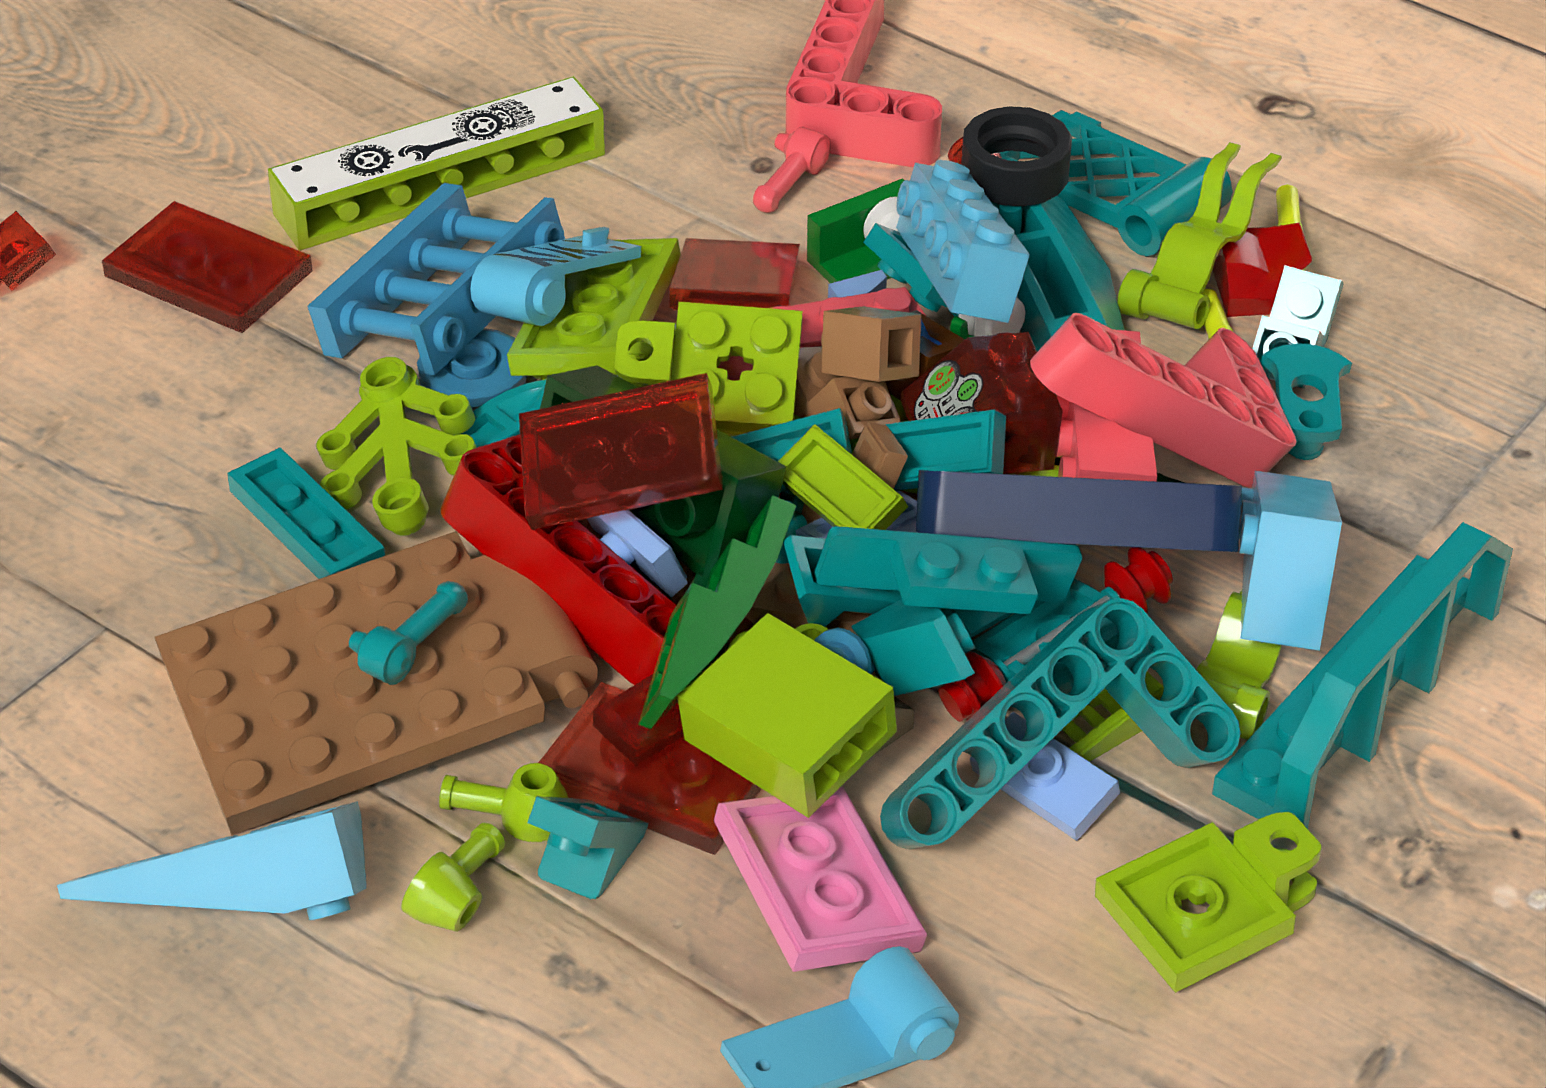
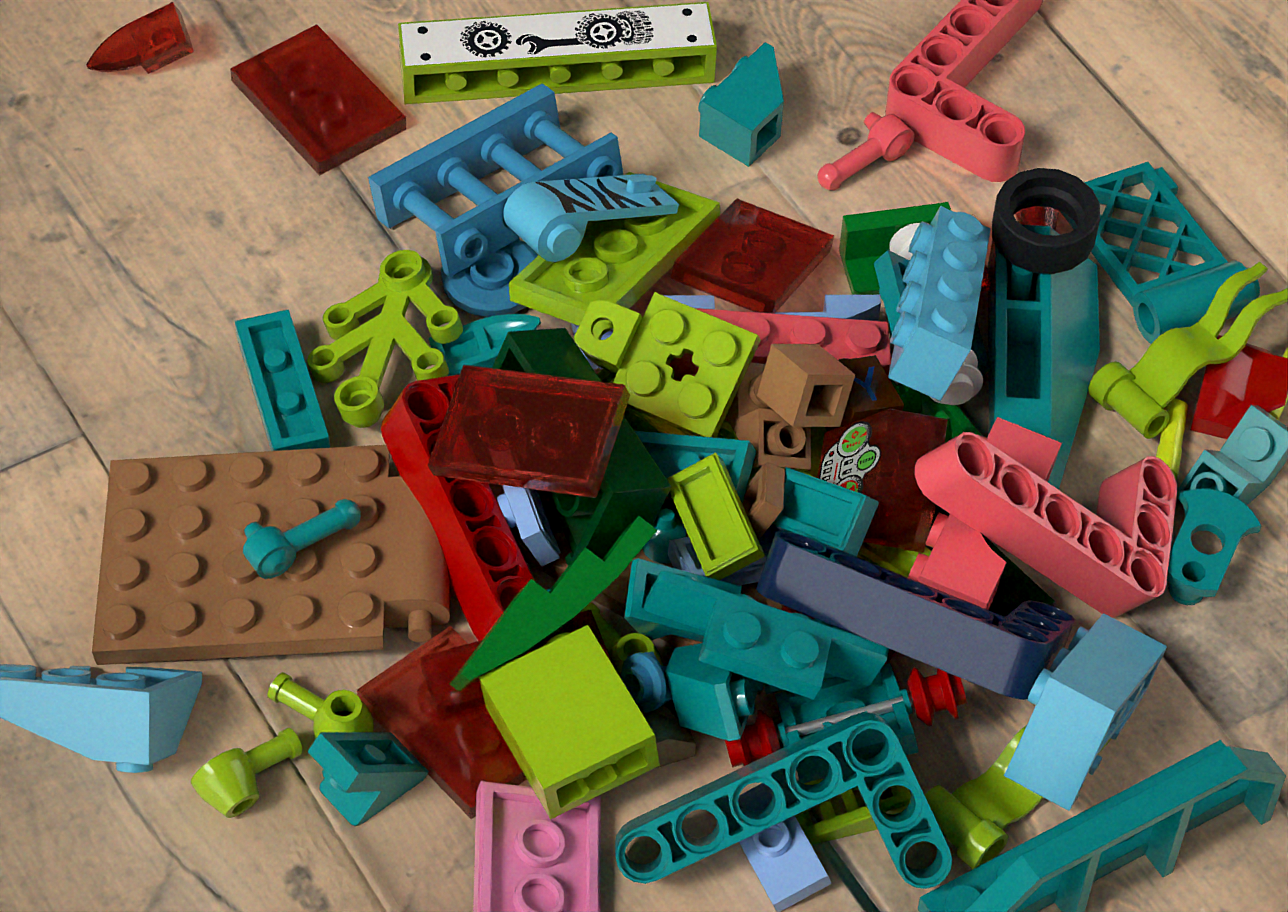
camera: 20 degrees right, 10 degrees up
none -> teal slope [698,42,784,167]

